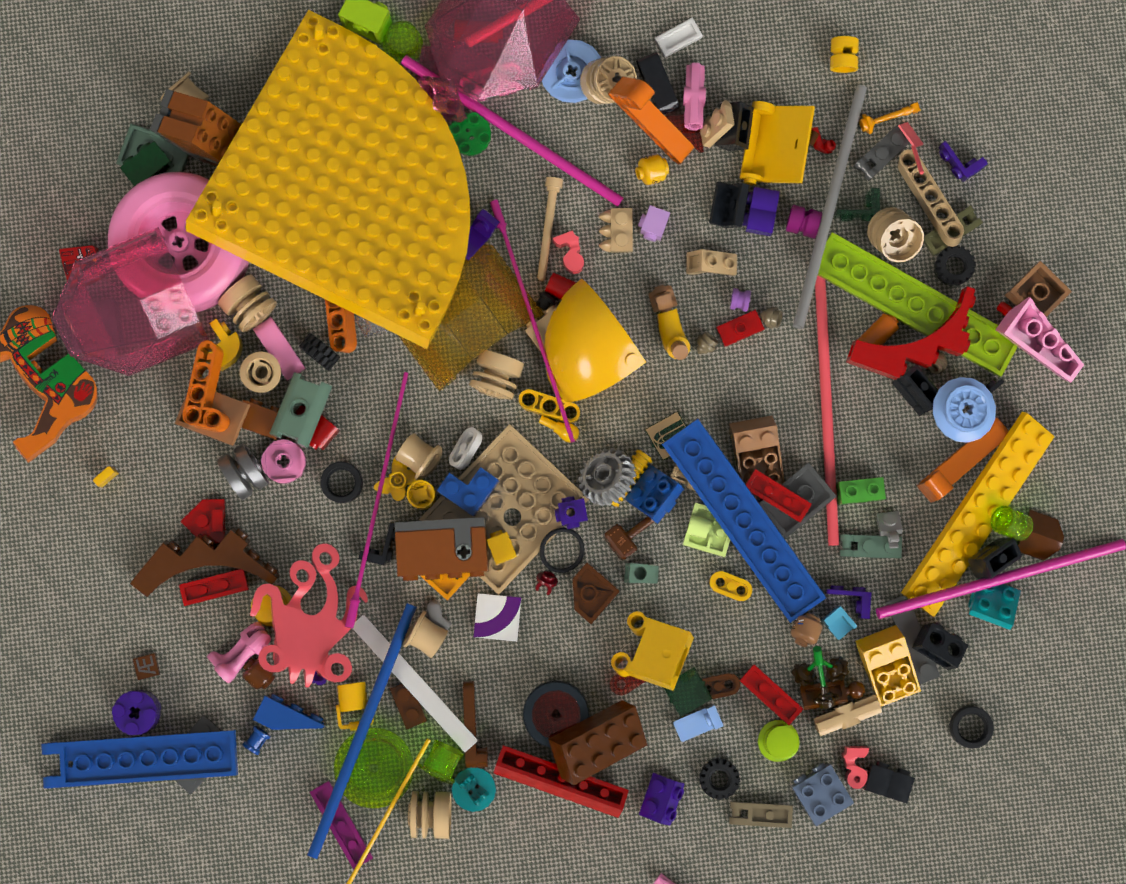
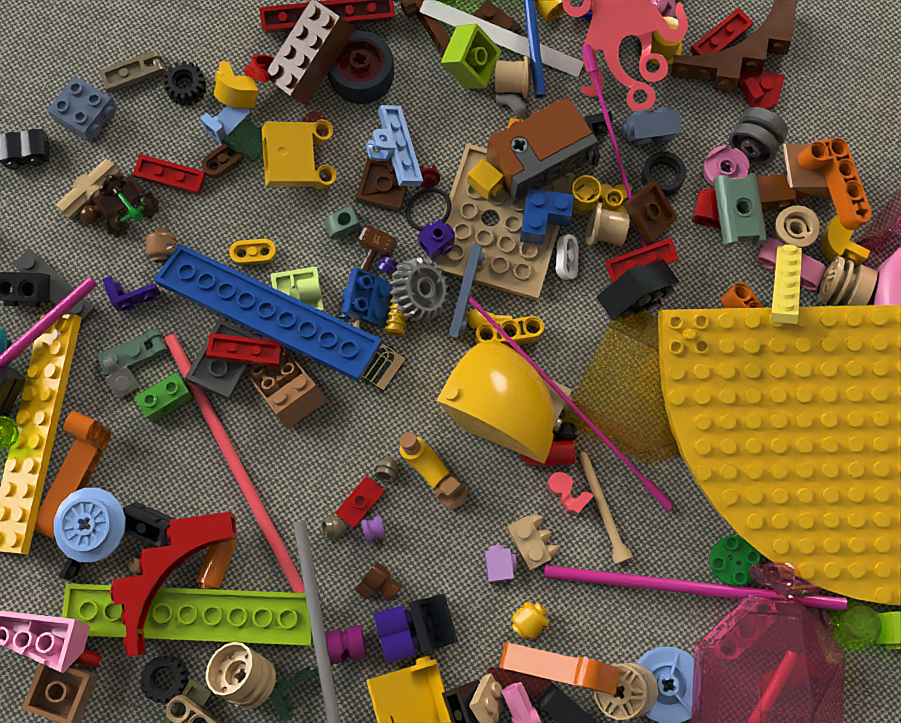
camera: 150 degrees right, 10 degrees down
yellow tile [93,466,119,488] -> none
black tyre [299,333,340,371] -> none
dark purple bracket [466,209,500,260] -> none
tan wheel [469,350,524,400] -> none
tile [473,593,522,642] -> none
dark purple bracket [639,773,685,826] -> none
tan bracket [686,249,737,276] -> none
lime piece [758,720,800,762] -> none
medium azure panel [821,606,857,640] -> none
coral leg [841,746,869,789] -> none
yellow slope [855,625,921,707] -> none
none -> yellow brick [214,62,258,108]
none -> red helmet [244,55,275,83]
none -> reddish brown piece [355,562,403,602]
none -> light blue plate [366,105,423,186]
none -> dark purple plate [377,256,398,276]
none -> lime brick [441,23,501,89]
none -> sand blue plate [449,243,485,339]
none -> black brick [596,259,680,320]
none -> red plate [605,238,679,283]
none -> sand blue brick [622,107,682,146]
none -> reddish brown plate [624,179,677,244]
none -> light yellow plate [771,245,802,324]

